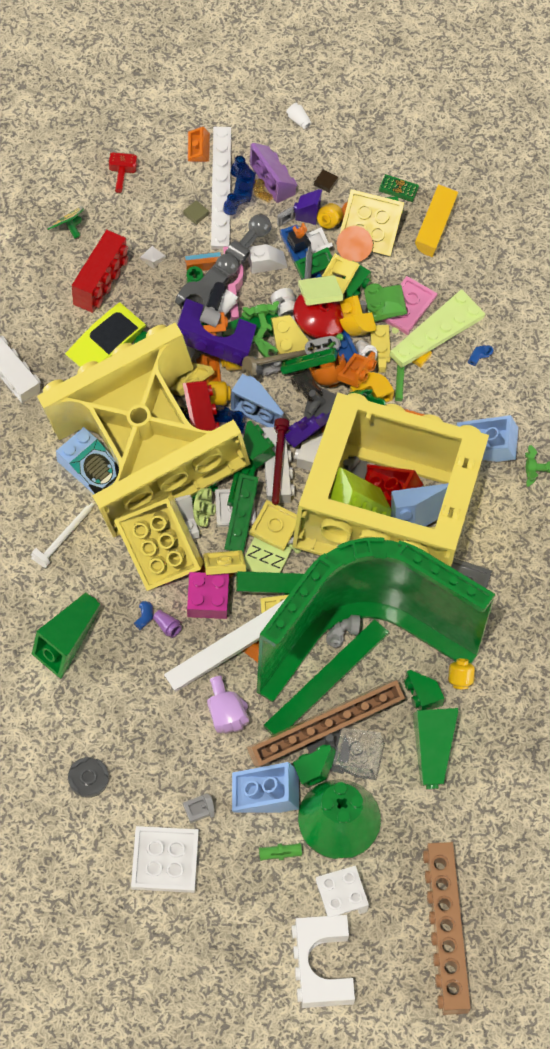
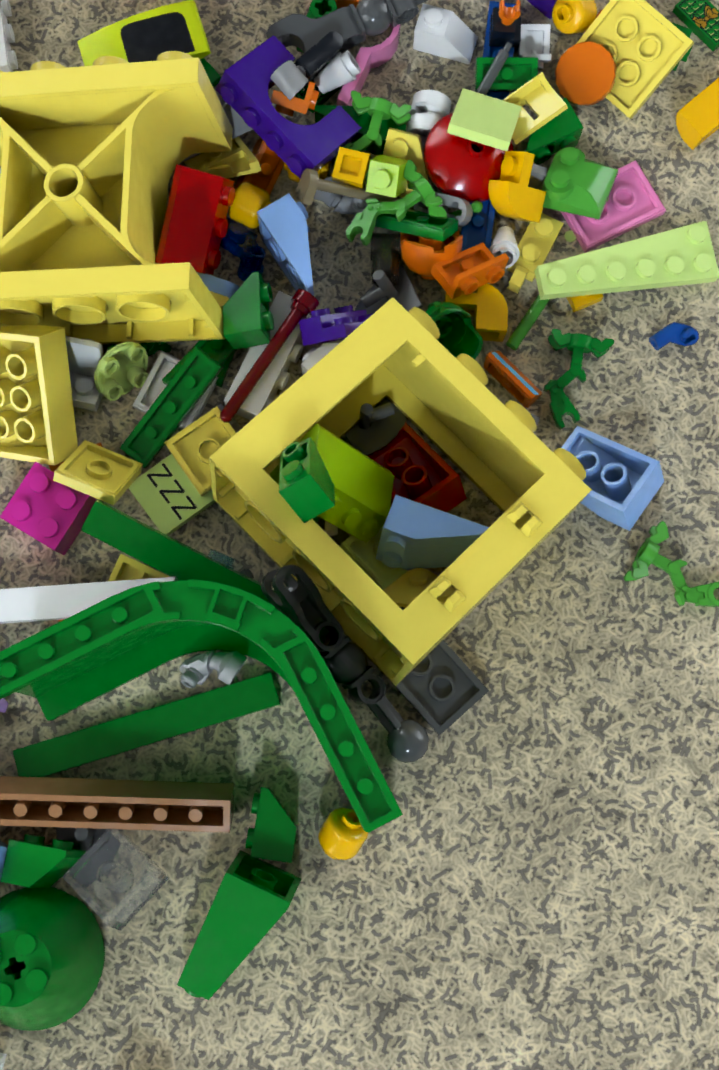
camera: 30 degrees right, 15 degrees up
none -> green slope [279,437,335,523]
none -> yellow plate [332,147,370,188]
none -> bright green piece [346,160,448,246]
none -> lime brick [366,155,408,198]
none -> green piece [543,329,614,430]

